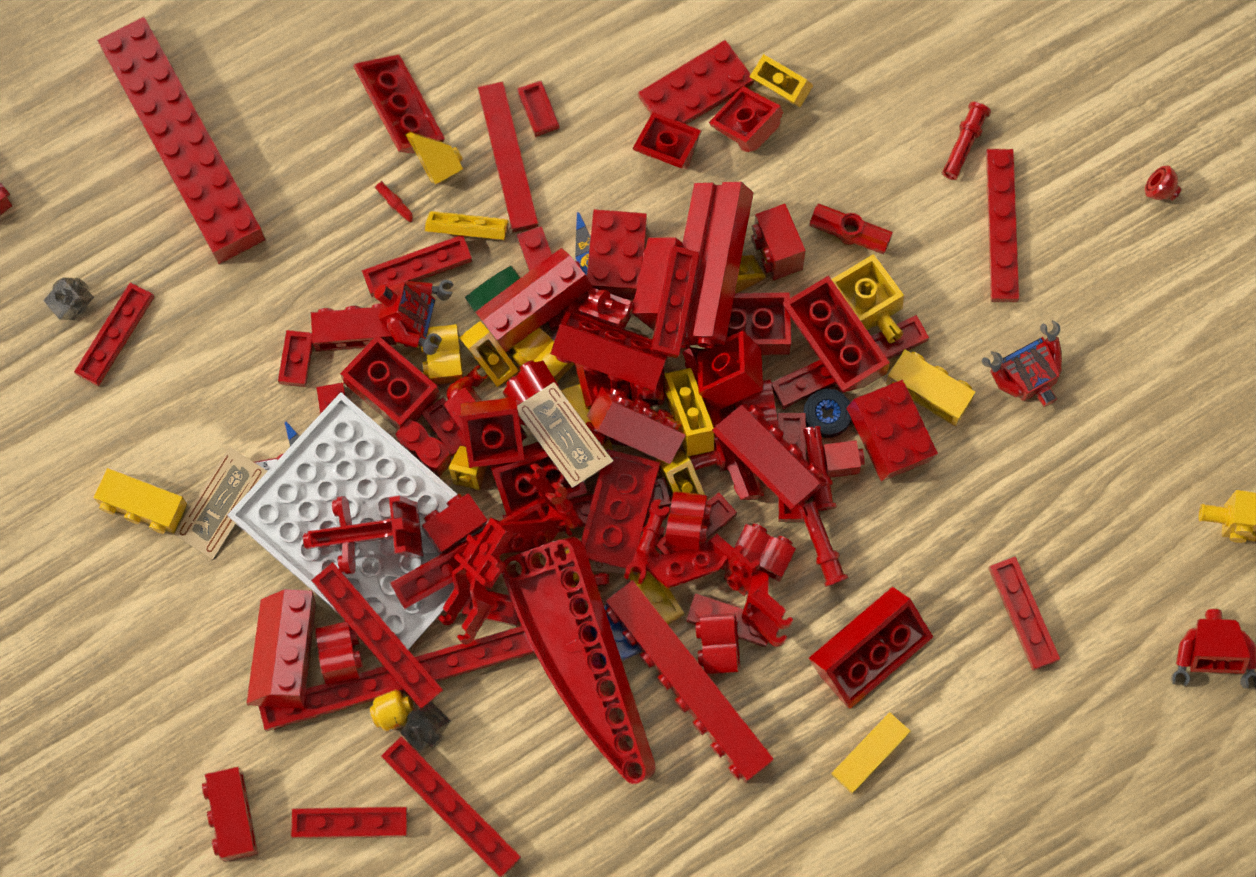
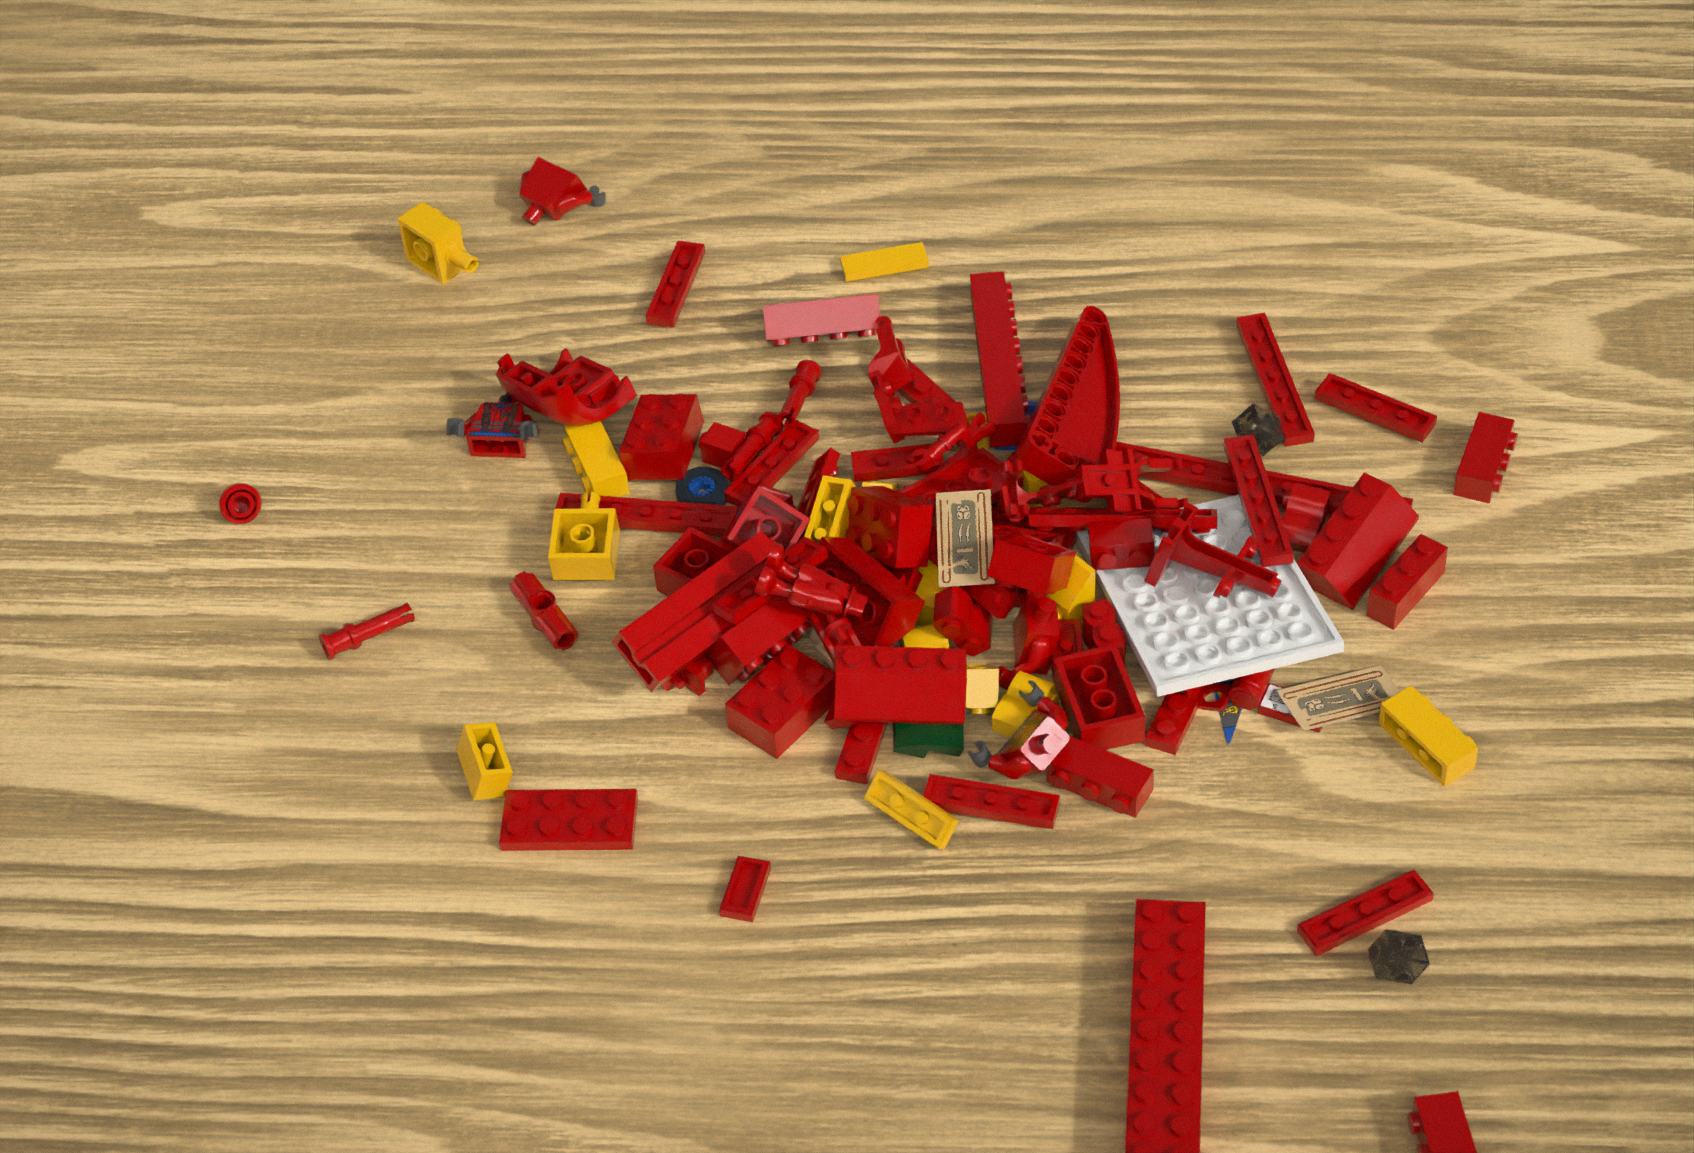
camera: 145 degrees left, 25 degrees down
red plate [278,330,313,387] -> none
red slope [353,54,445,154] -> none
yellow head [370,690,414,732] -> none
red piece [375,181,413,223] -> none
yellow slope [406,132,463,185] -> none
red tile [477,81,538,232] -> none
sticker [575,212,591,275] -> none
red slope [633,112,702,169] -> none
red brick [666,491,712,550] -> none
red brick [696,613,740,674] -> none
red slope [709,86,783,152] -> none
red slope [712,403,826,510] -> none
red brick [734,524,796,582] -> none
red brick [751,203,806,281] -> none
red slope [782,275,890,392] -> none
red plate [986,149,1019,302] -> none
none -> red piece [495,348,637,427]
none -> red piece [754,542,869,618]
none -> red brick [1366,534,1448,630]

